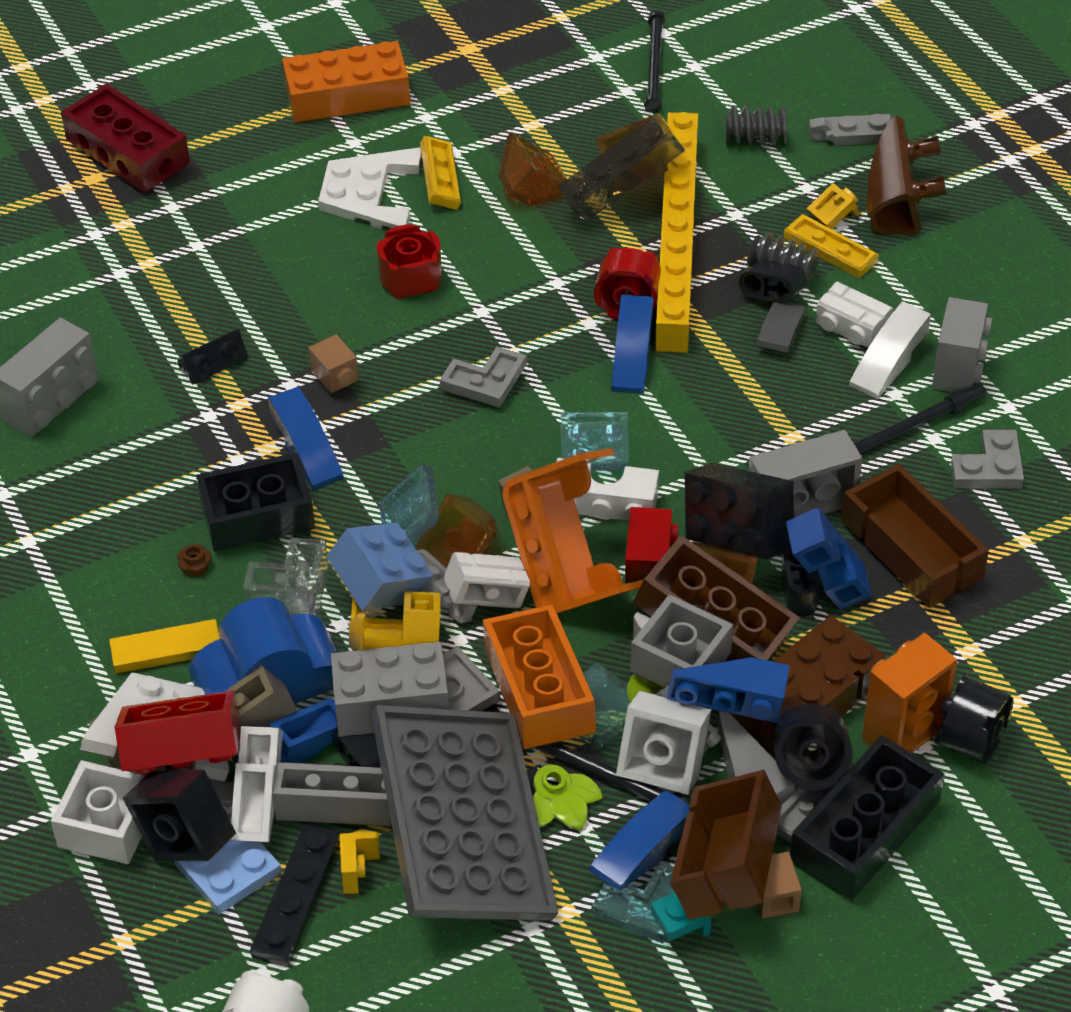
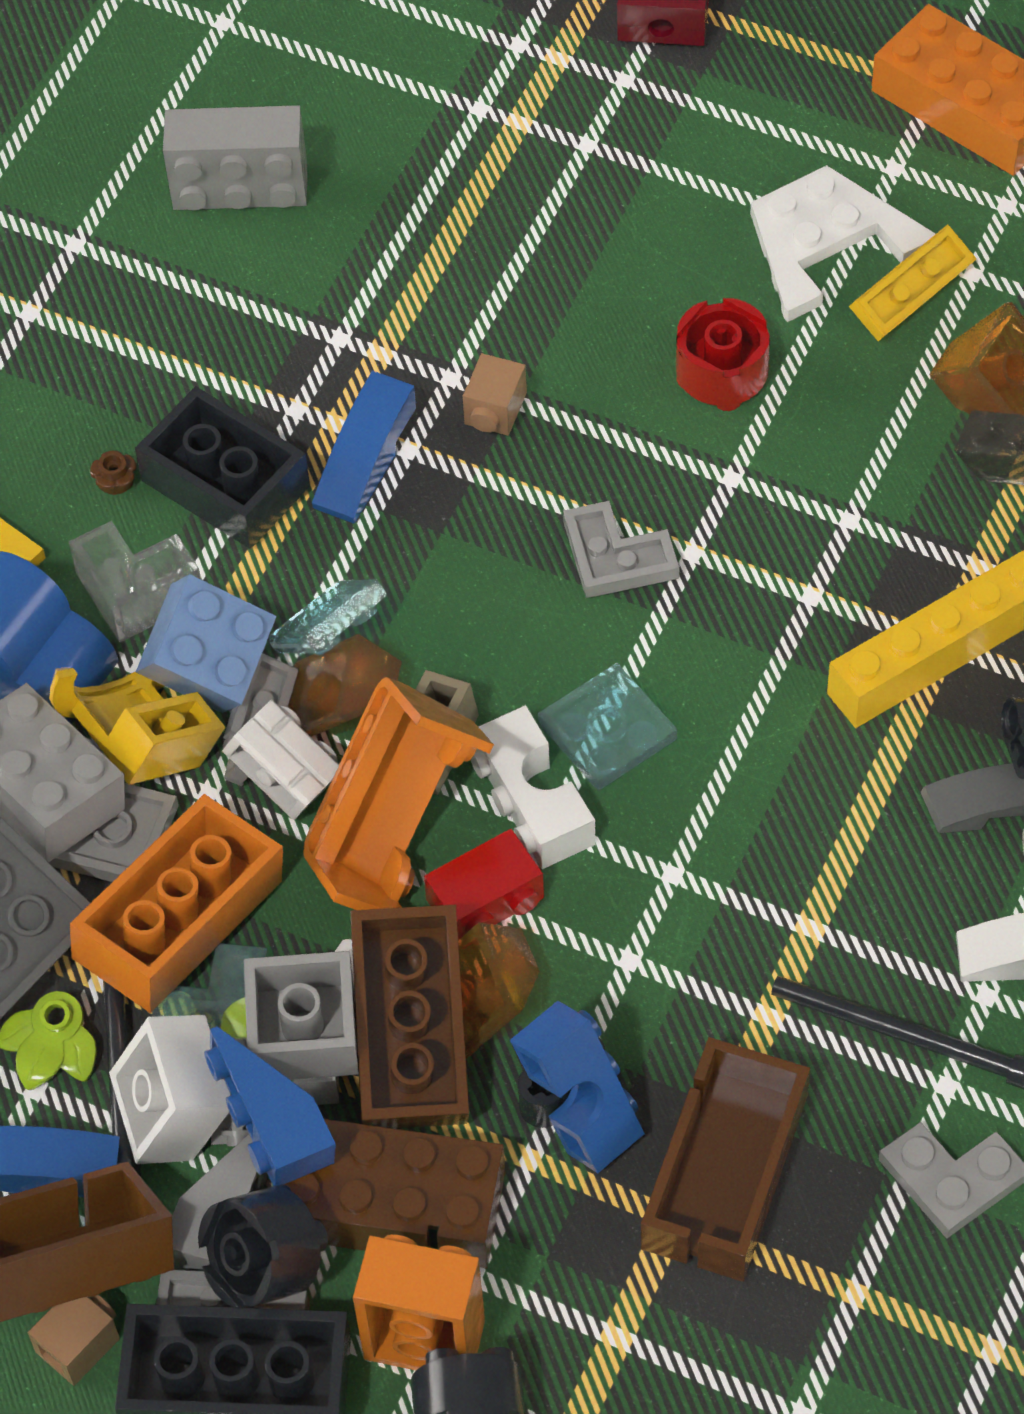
camera: 55 degrees right, 10 degrees up
black hinge [177,329,249,385] -> none
red brick [594,248,661,321] -> none
blue slope [611,295,654,394] -> none
black brick [684,463,794,560] -> none
light grey brick [748,430,862,518] -> none

